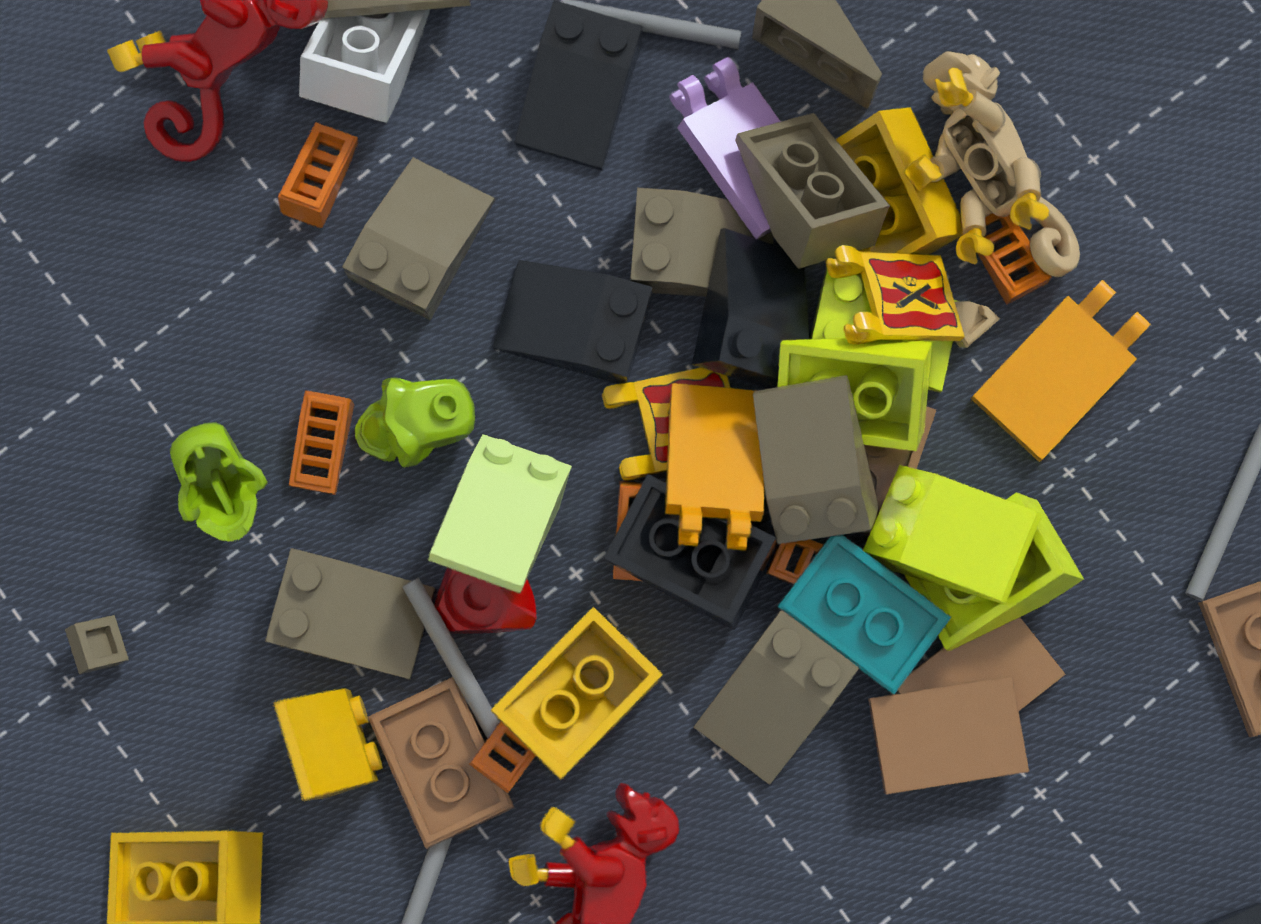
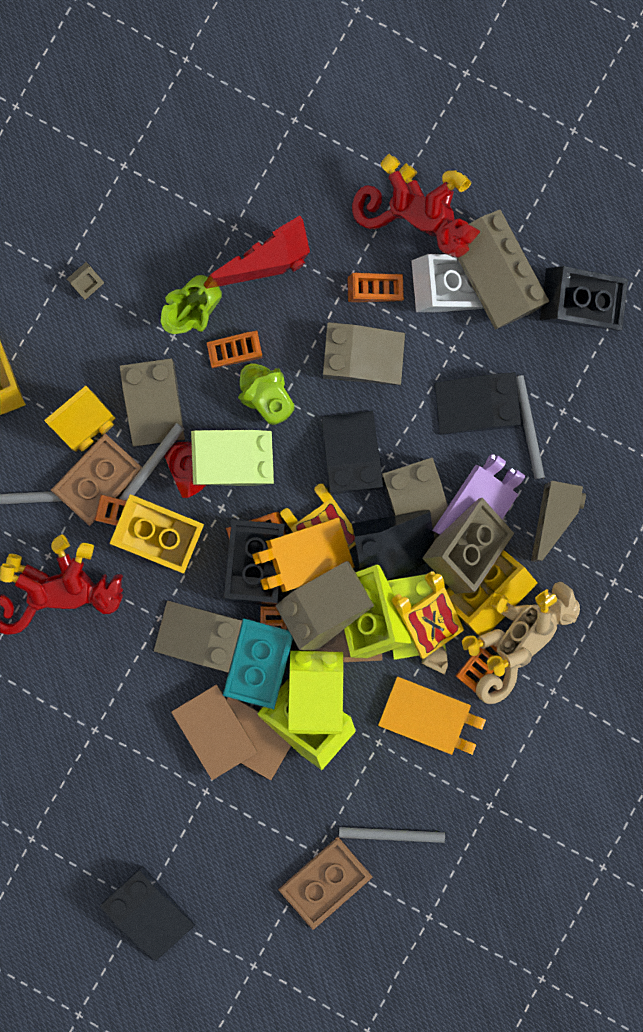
camera: 65 degrees right, 5 degrees up
none -> red wedge [203,216,310,289]

